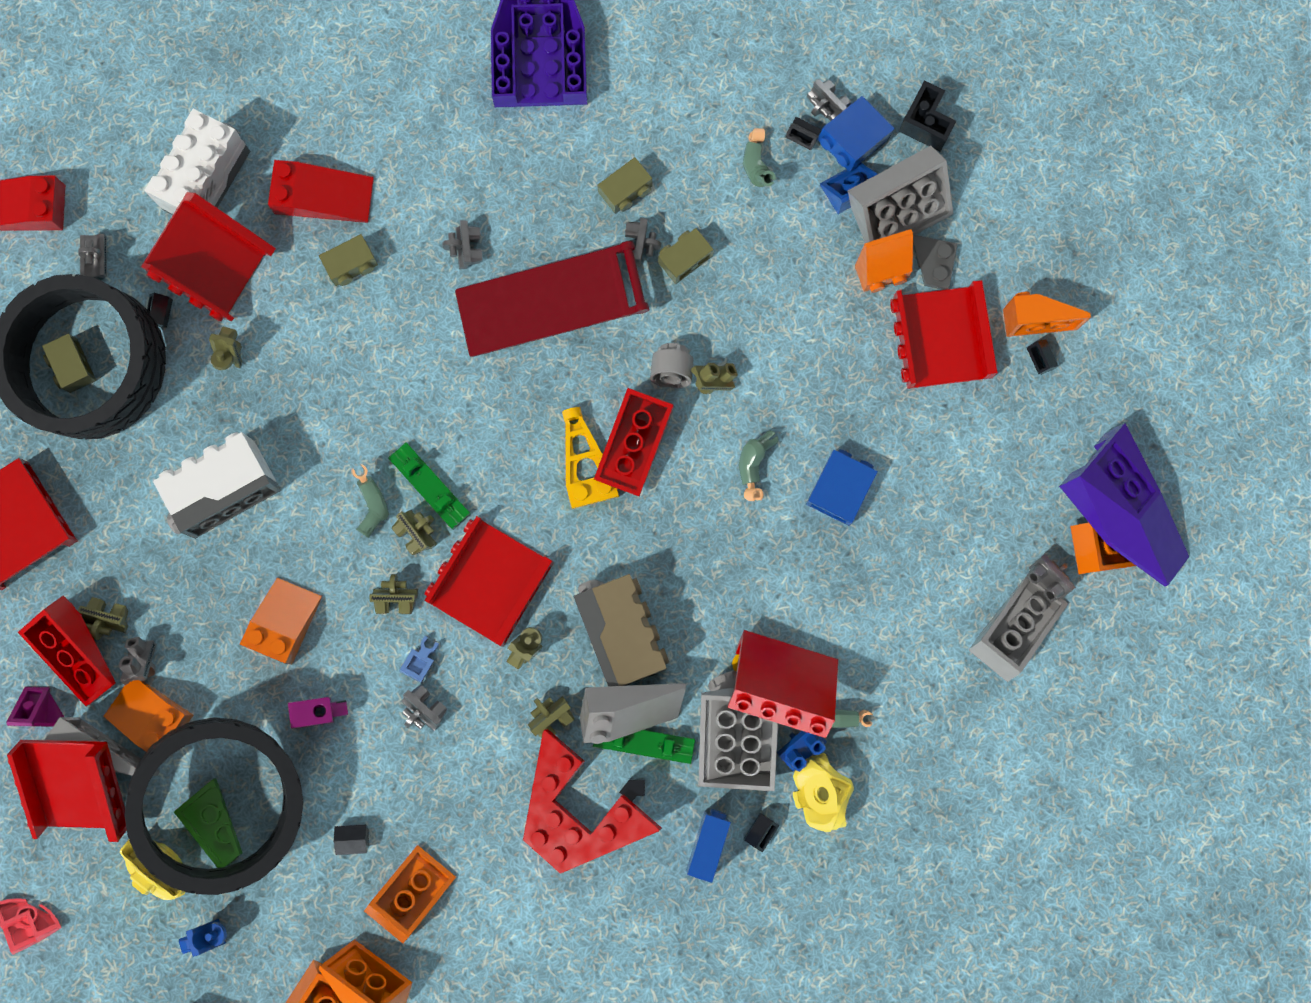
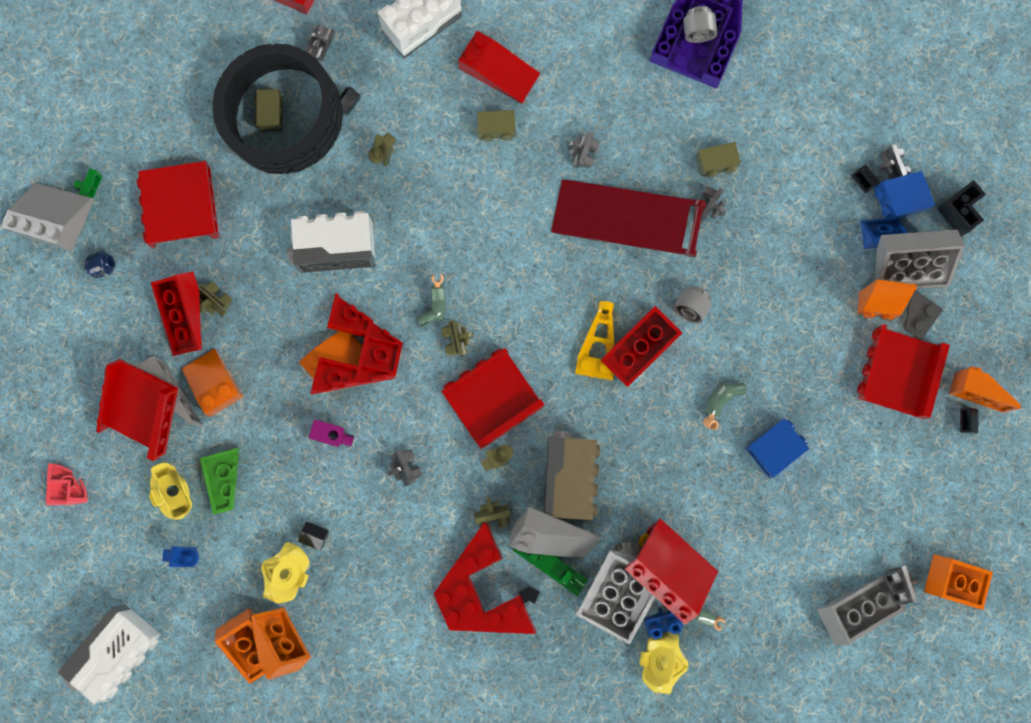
camera: 25 degrees right, 0 degrees up
magenta slope [6,687,64,727] -> none
flat silver hips [118,637,157,685] -> none
black tyre [125,717,304,895] -> none
red panel [141,192,276,322] -> none
orange slope [364,845,456,943] -> none
olive hips [369,574,418,614] -> none
green hinge [388,442,471,530] -> none
medium blue plate [399,636,439,683] -> none
olive brick [658,228,714,284] -> none
blue brick [686,809,731,883] -> none
olive hips [691,363,738,394] -> none
sand green arm [742,128,776,187] -> none
black piece [743,813,779,852] -> none
dark purple wedge [1059,423,1189,586] -> none
none -> light yellow piece [261,542,309,603]
none -> red wing [310,293,403,394]
none -> light grey piece [683,6,717,43]

